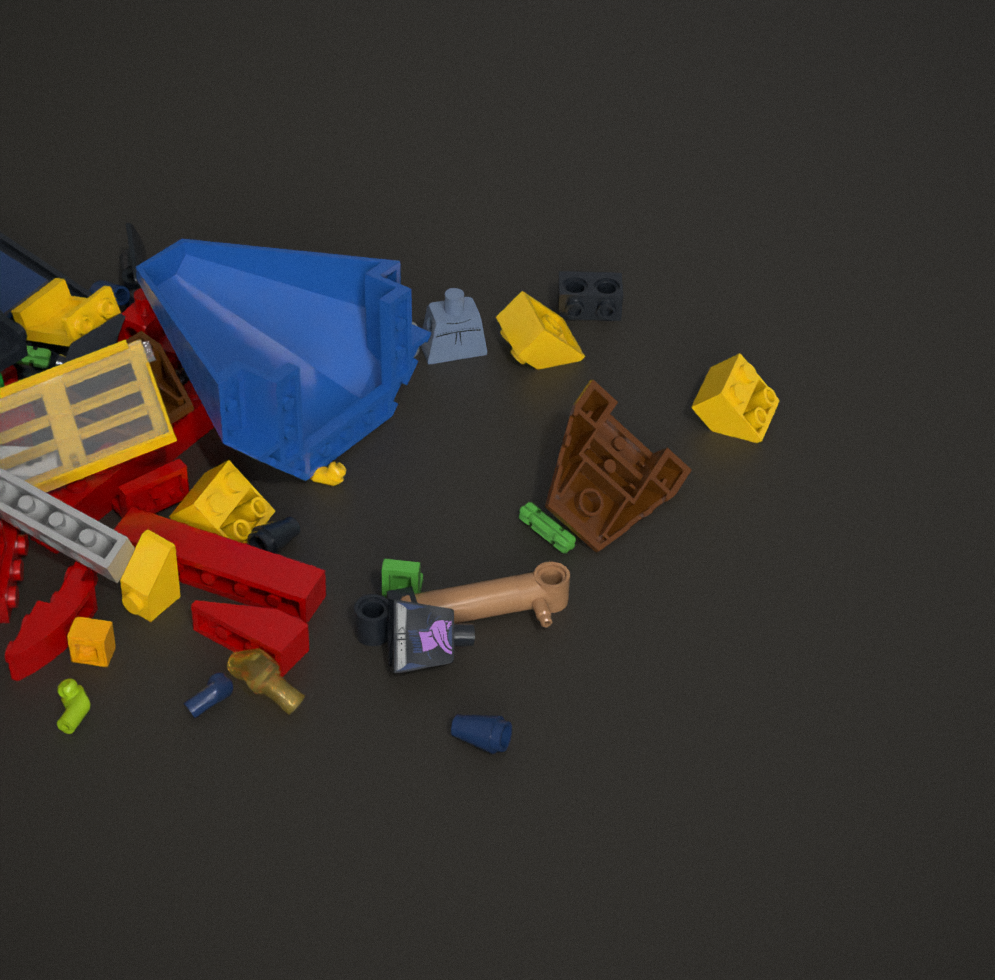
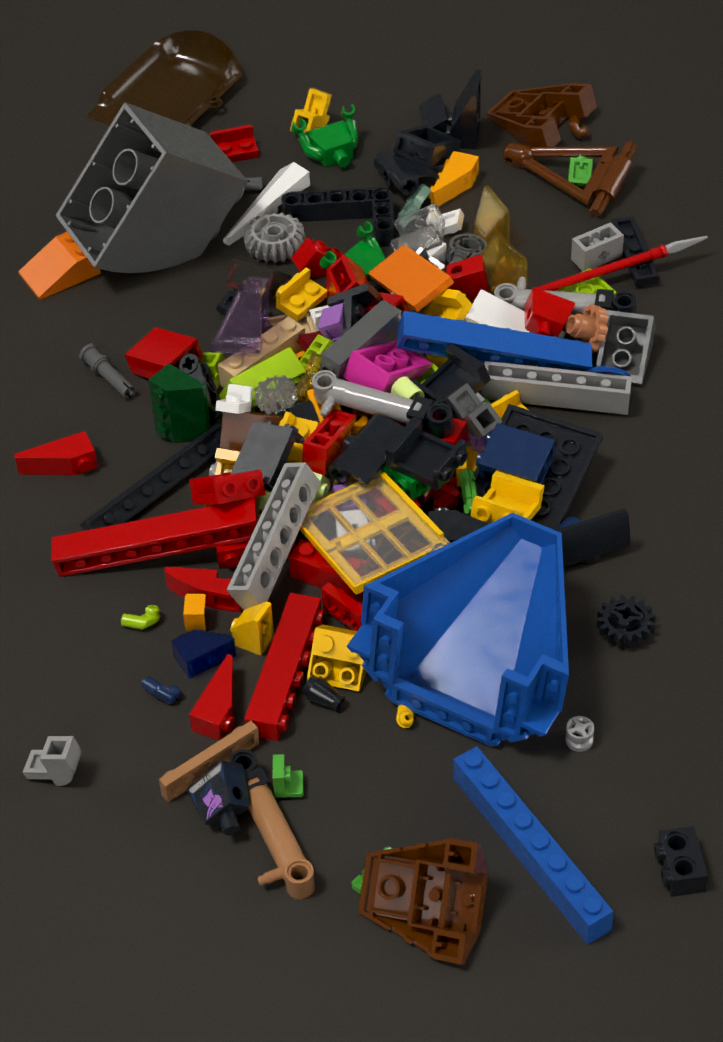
camera: 85 degrees right, 5 degrees up
clear yellow arm [227,649,305,715] -> none
sand blue torso [420,288,487,365] -> none
dark blue cone [451,714,512,754] -> none
yellow slope [496,291,585,370] -> none
yellow slope [691,353,780,443] -> none
none -> light grey brick [23,736,81,786]
none -> medium nougat plate [159,721,260,802]
none -> clear blue slope [171,629,236,679]
none -> blue brick [453,746,614,945]

